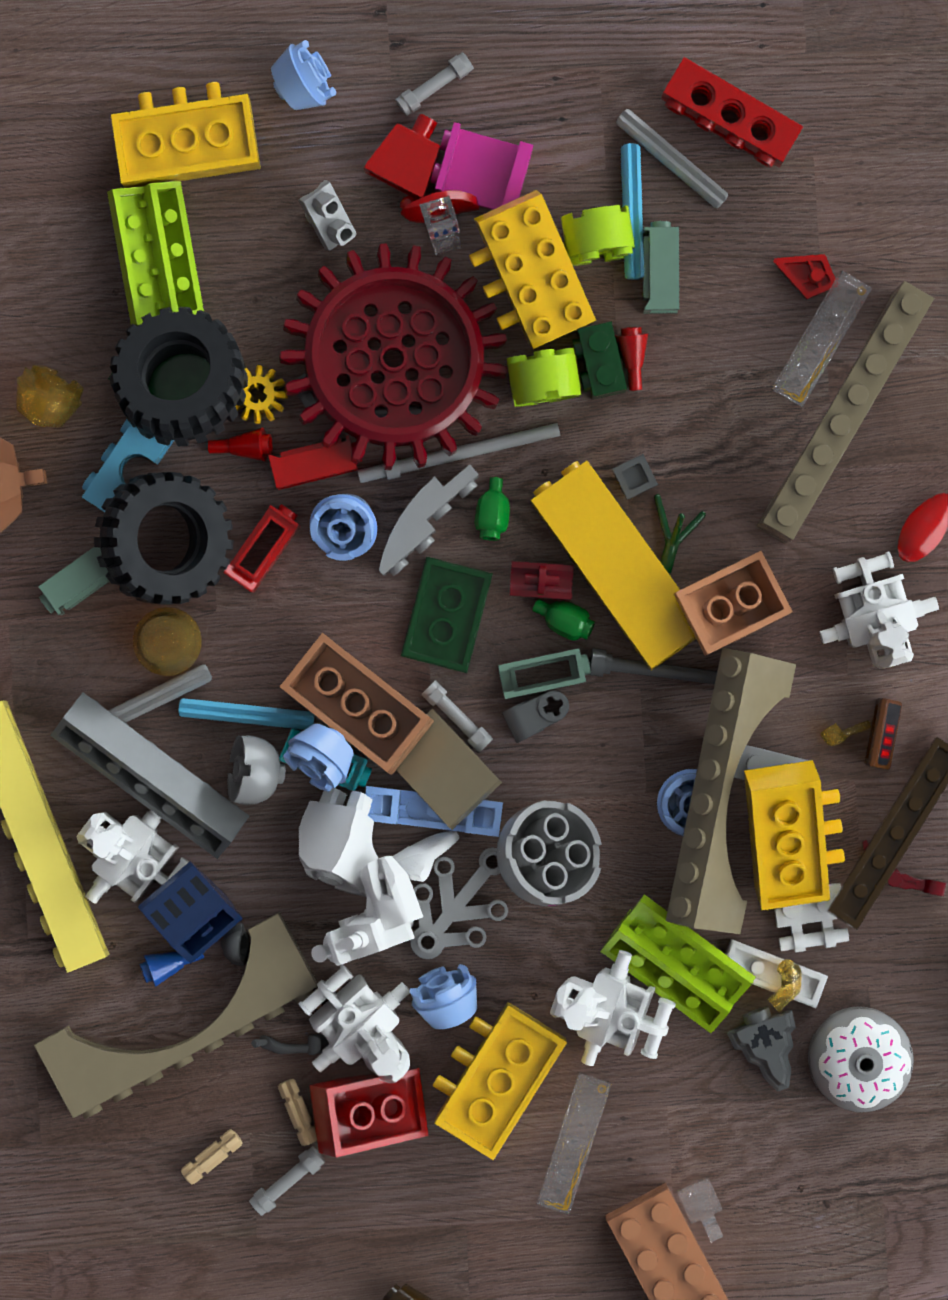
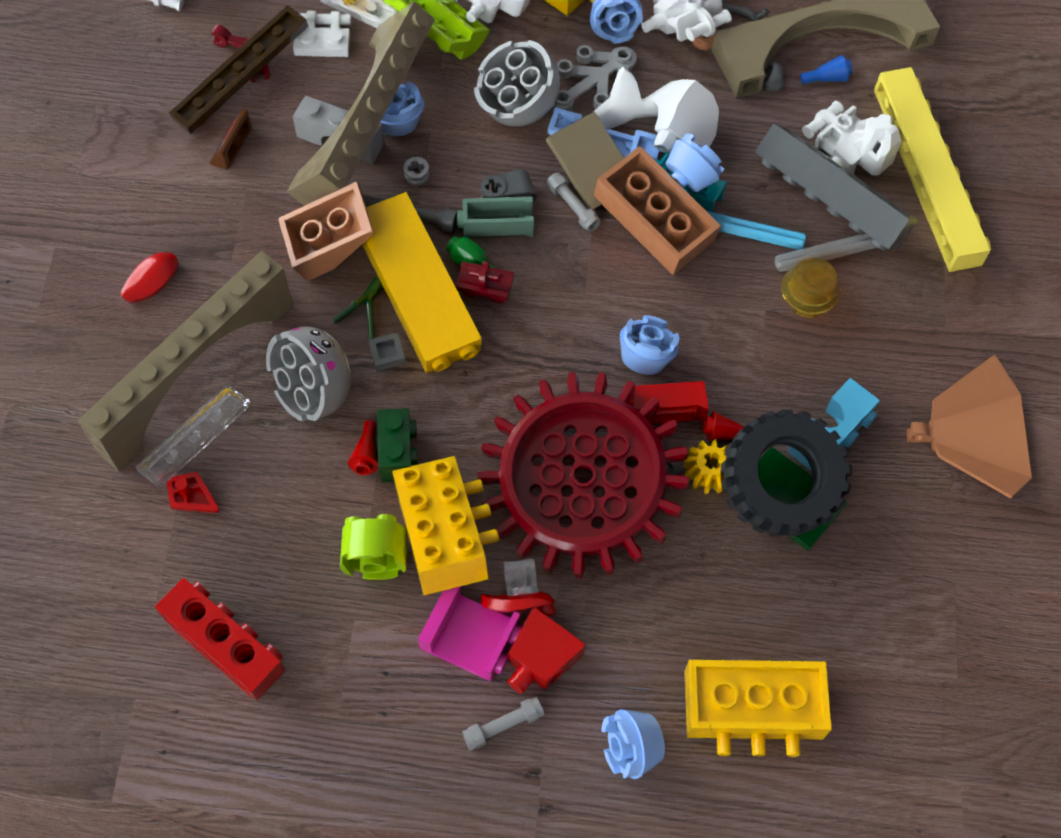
camera: 170 degrees left, 25 degrees down
clear yellow cone [16,365,84,427] -> none
sand green window [38,547,110,616] -> none
black tyre [94,472,234,605] -> none
lime brick [107,181,204,327] -> none
dark blue slope [138,861,243,964] -> none
red window [223,504,301,593] -> none
light grey cylinder [227,735,286,805] -> none
light grey hips [299,180,357,251] -> none
white piece [311,856,423,966] -> none
light grey bar [357,423,560,483] -> none
light grey slope [379,464,479,577] -> none
dark green tile [401,556,493,673] -> none
green plant [474,477,510,541] -> none
lime brick [506,348,581,407] -> none
light grey axle [616,109,728,208] -> none
medium azure axle [621,143,644,280] -> none
sand green window [643,221,679,314] -> none
yellow piece [744,760,845,910] -> none
white piece [820,551,939,669] -> none
clear yellow hand [821,720,871,746] -> none
none -> light grey cylinder [266,326,351,422]
none -> light grey bush [404,157,430,186]

